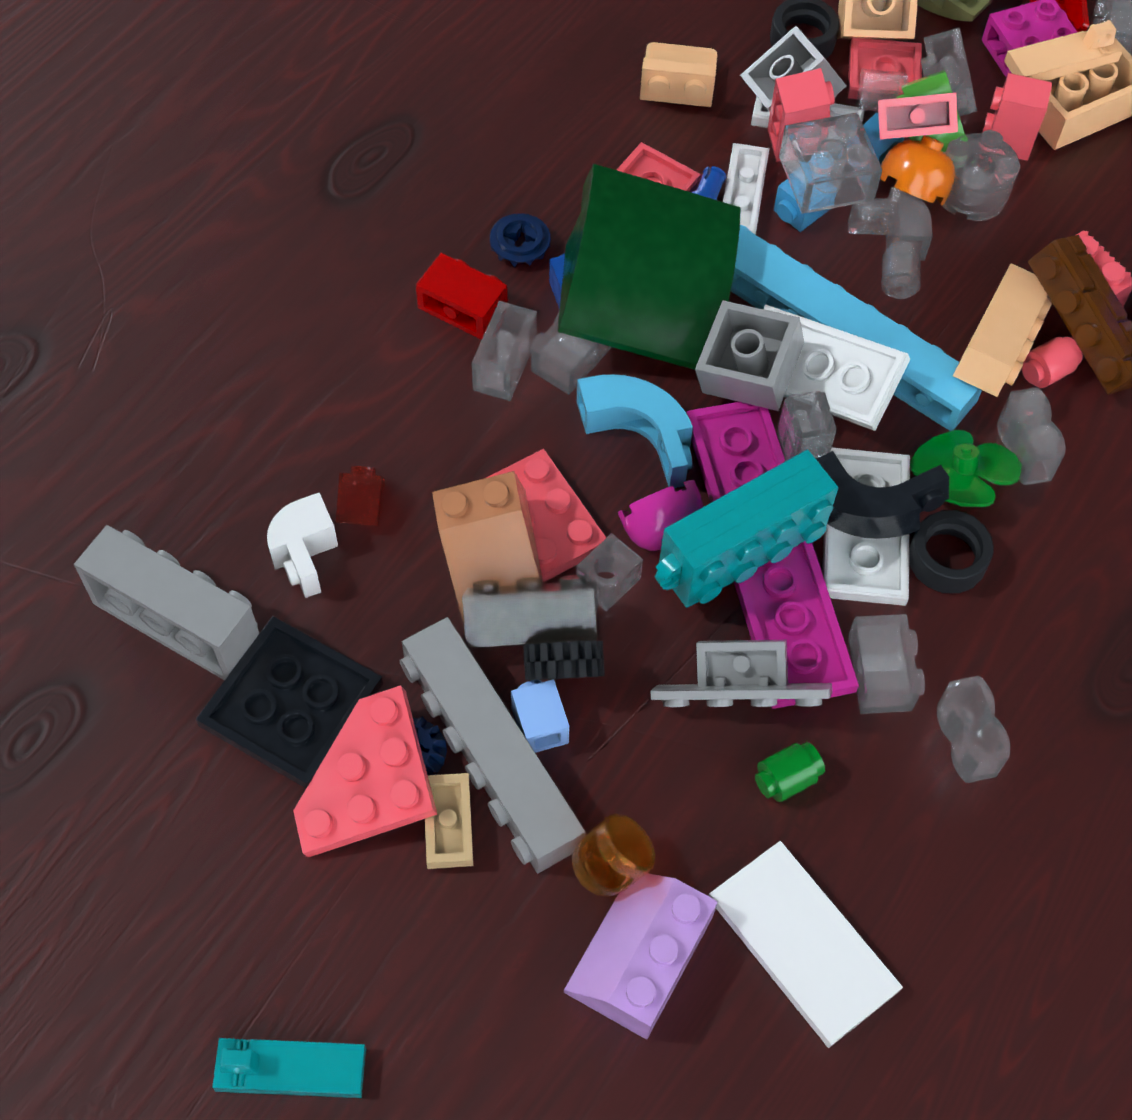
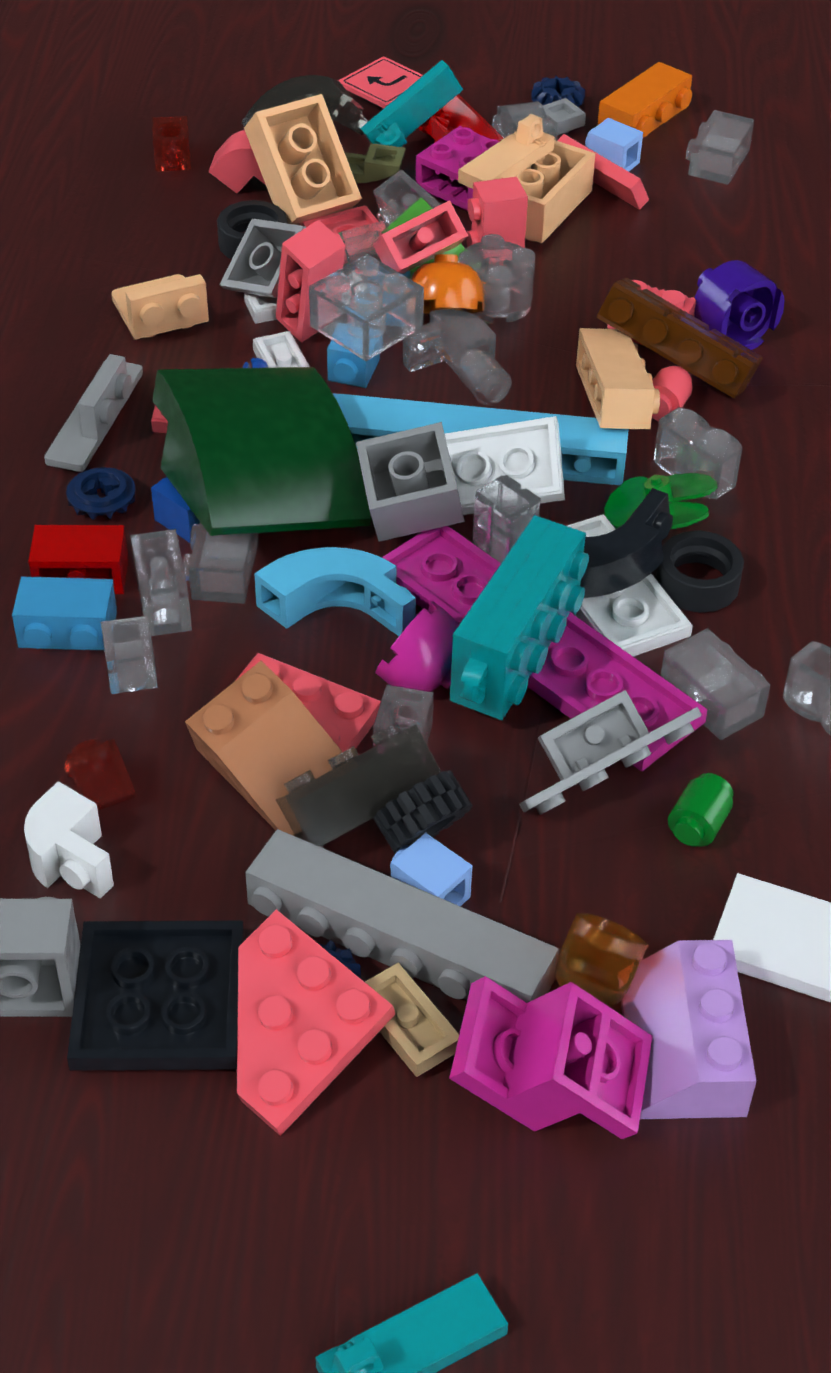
camera: 30 degrees left, 15 degrees down
none -> dark azure brick [12,576,117,651]
none -> light grey bracket [44,354,143,472]
none -> clear brick [101,616,158,694]
none -> dark pink bracket [449,976,653,1139]

